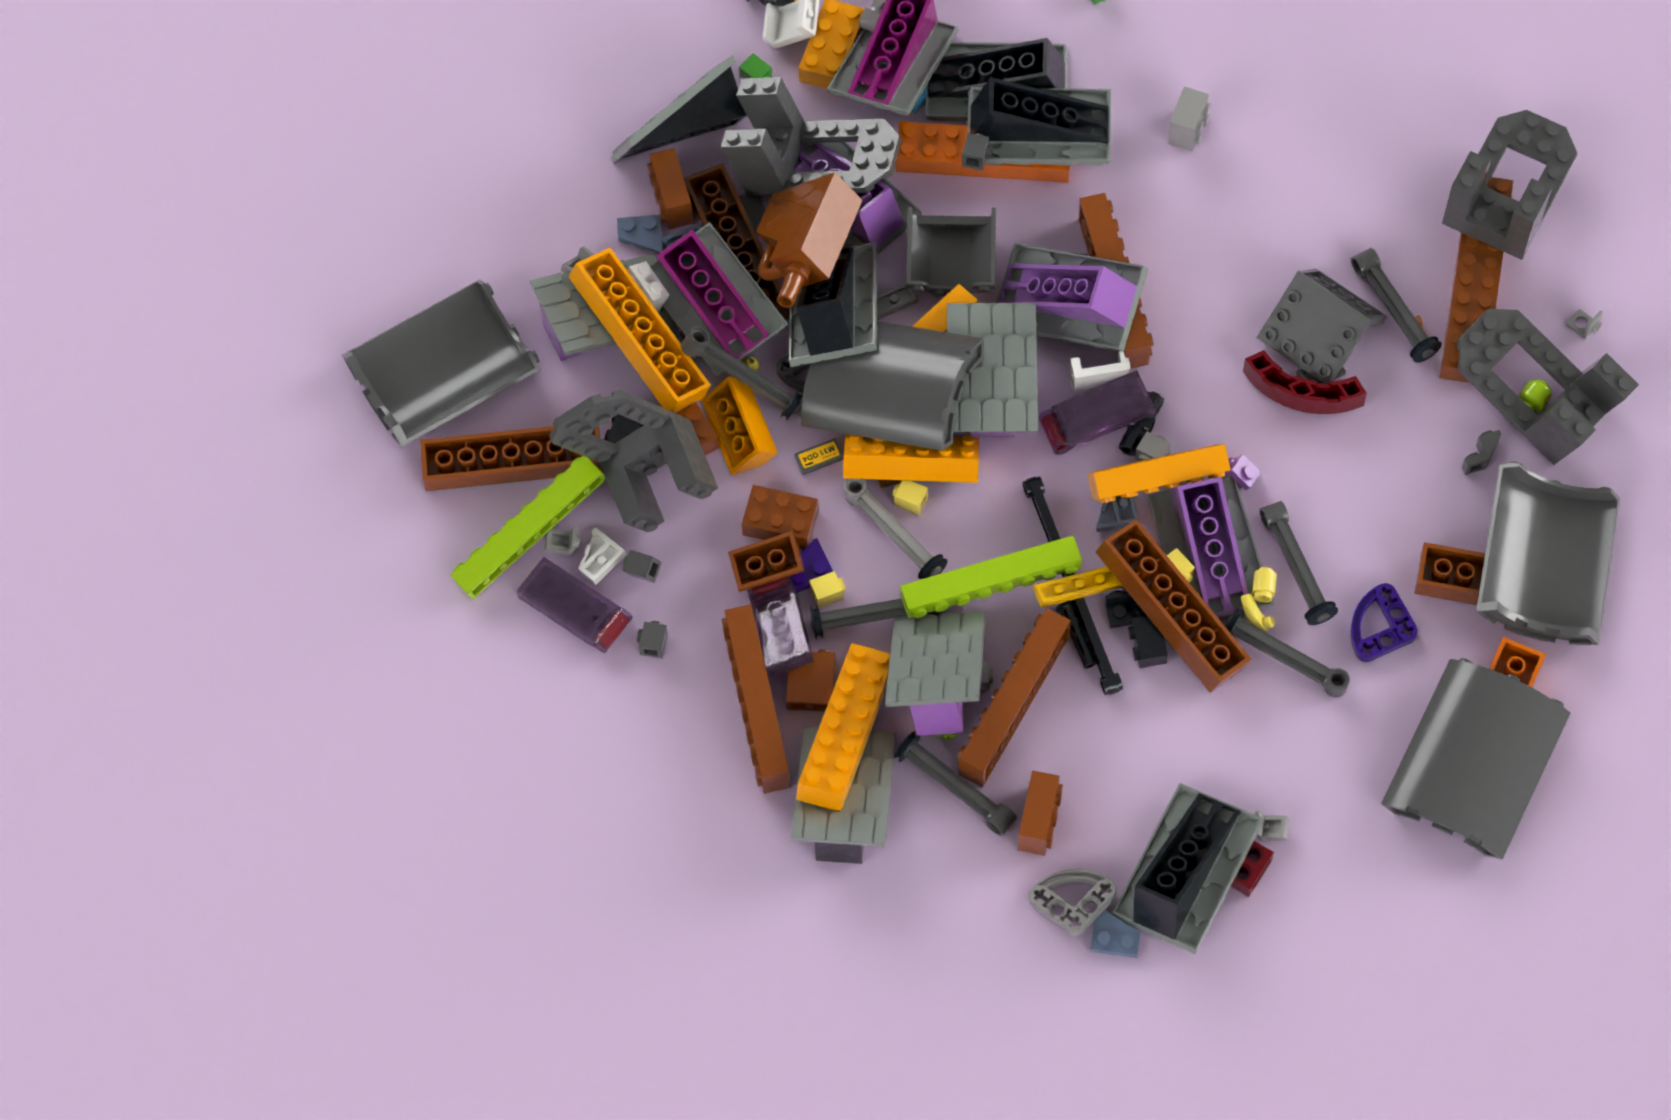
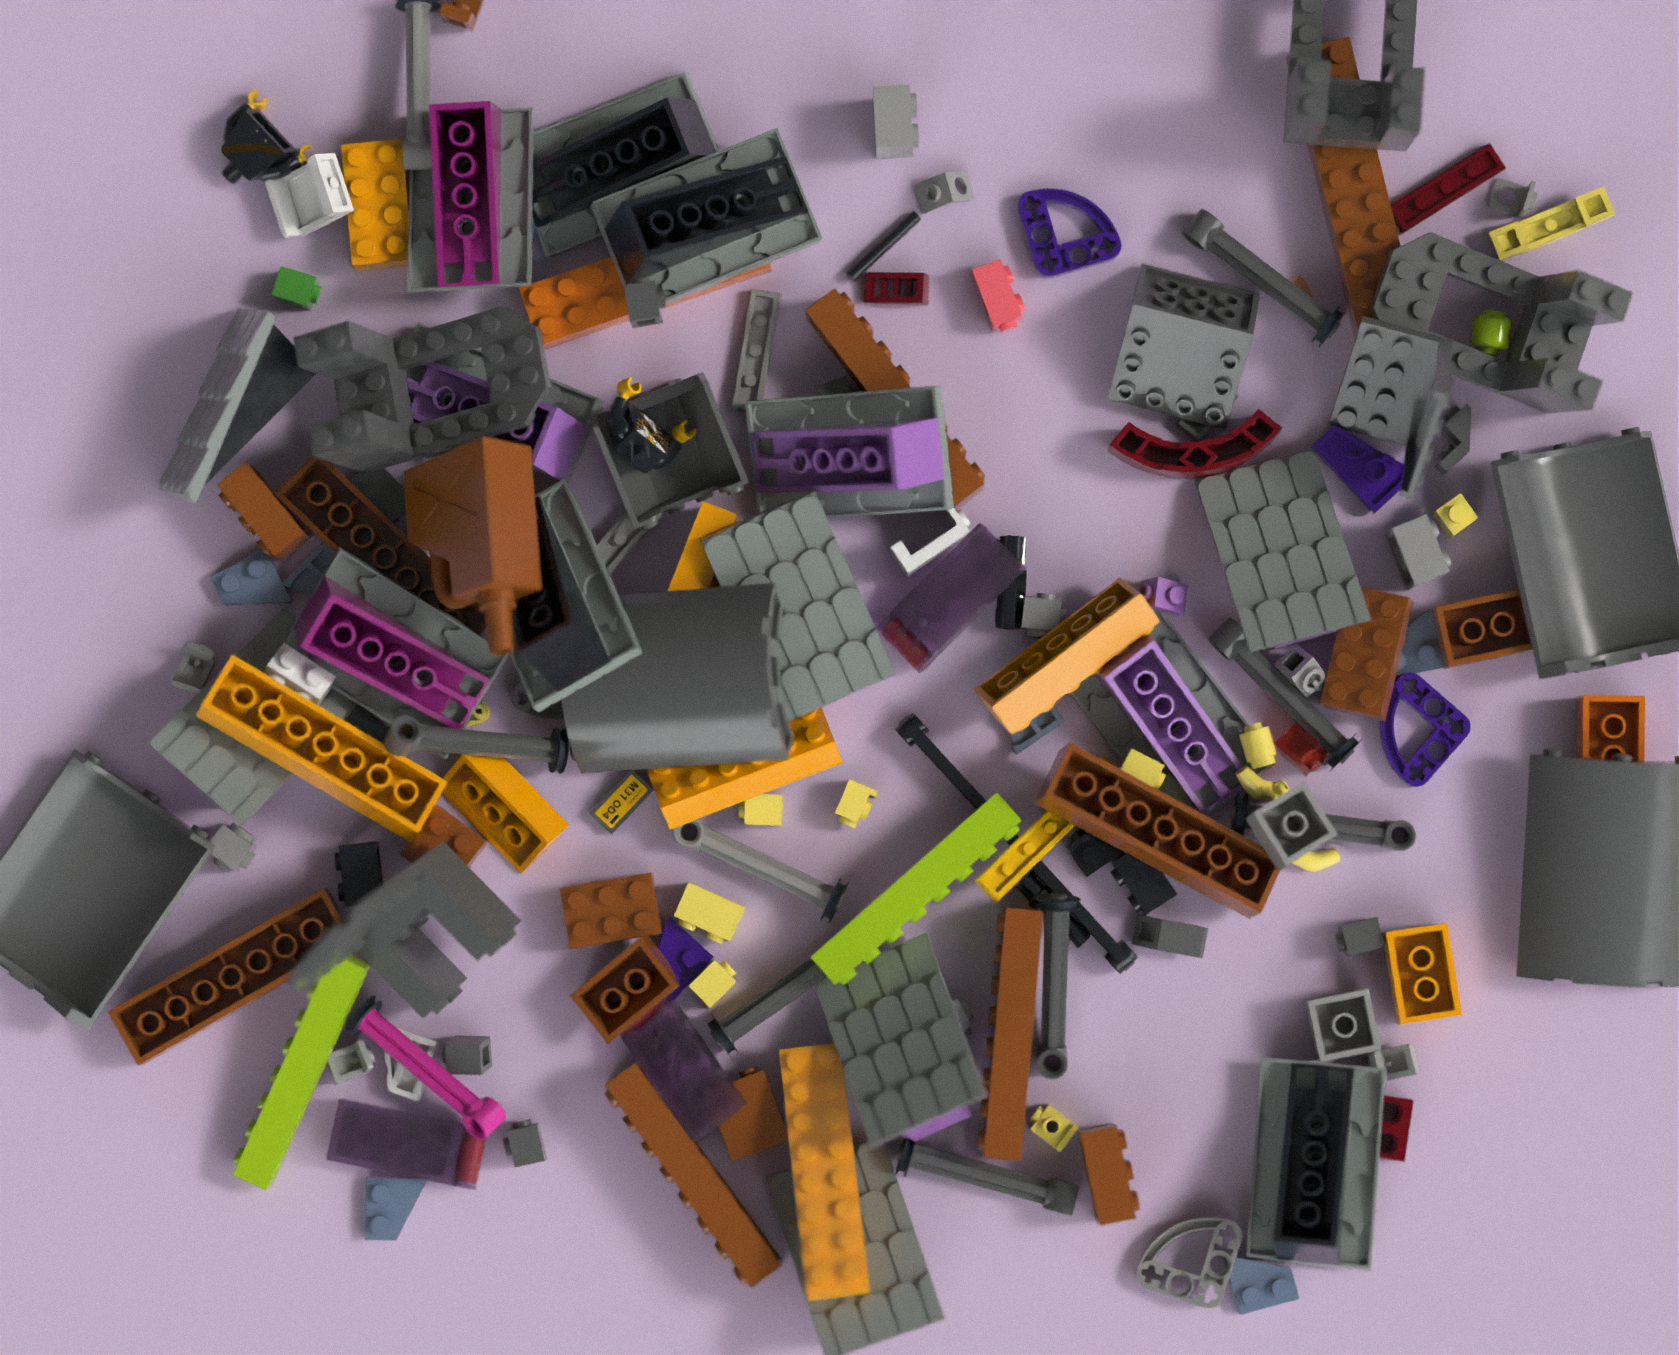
camera: 20 degrees left, 20 degrees up
none -> light grey brick [210,822,257,872]
none -> dark pink piece [344,995,506,1140]
none -> sand blue wing [365,1177,427,1240]
none -> black torso [606,377,697,473]
none -> light yellow brick [674,882,746,944]
none -> light grey tile [731,289,781,412]
none -> light yellow brick [835,779,878,829]
none -> black bar [847,211,922,282]
none -> dark red slope [864,272,929,305]
none -> light grey bracket [915,171,973,213]
none -> coral brick [971,259,1025,333]
none -> dark purple beam [1018,188,1121,278]
none -> light yellow brick [1029,1104,1079,1152]
none -> dark grey piece [1034,893,1081,1079]
none -> dark grey slope [1132,914,1208,958]
none -> light grey piece [1195,449,1371,653]
none -> light grey brick [1245,781,1338,871]
none -> light grey brick [1274,643,1327,699]
none -> clear red brick [1274,722,1327,777]
none -> light yellow arm [1292,847,1340,872]
none -> light grey brick [1304,988,1381,1062]
none -> dark purple wing [1311,425,1403,514]
none -> dark orange brick [1320,587,1414,721]
none -> dark grey bracket [1329,316,1455,499]
none -> dark grey brick [1335,917,1385,956]
none -> light orange brick [1382,923,1462,1025]
none -> light grey brick [1385,514,1451,590]
none -> dark red tile [1391,143,1506,234]
none -> sand blue wing [1396,610,1444,677]
none -> light yellow brick [1431,493,1479,539]
none -> light yellow slope [1489,186,1615,261]

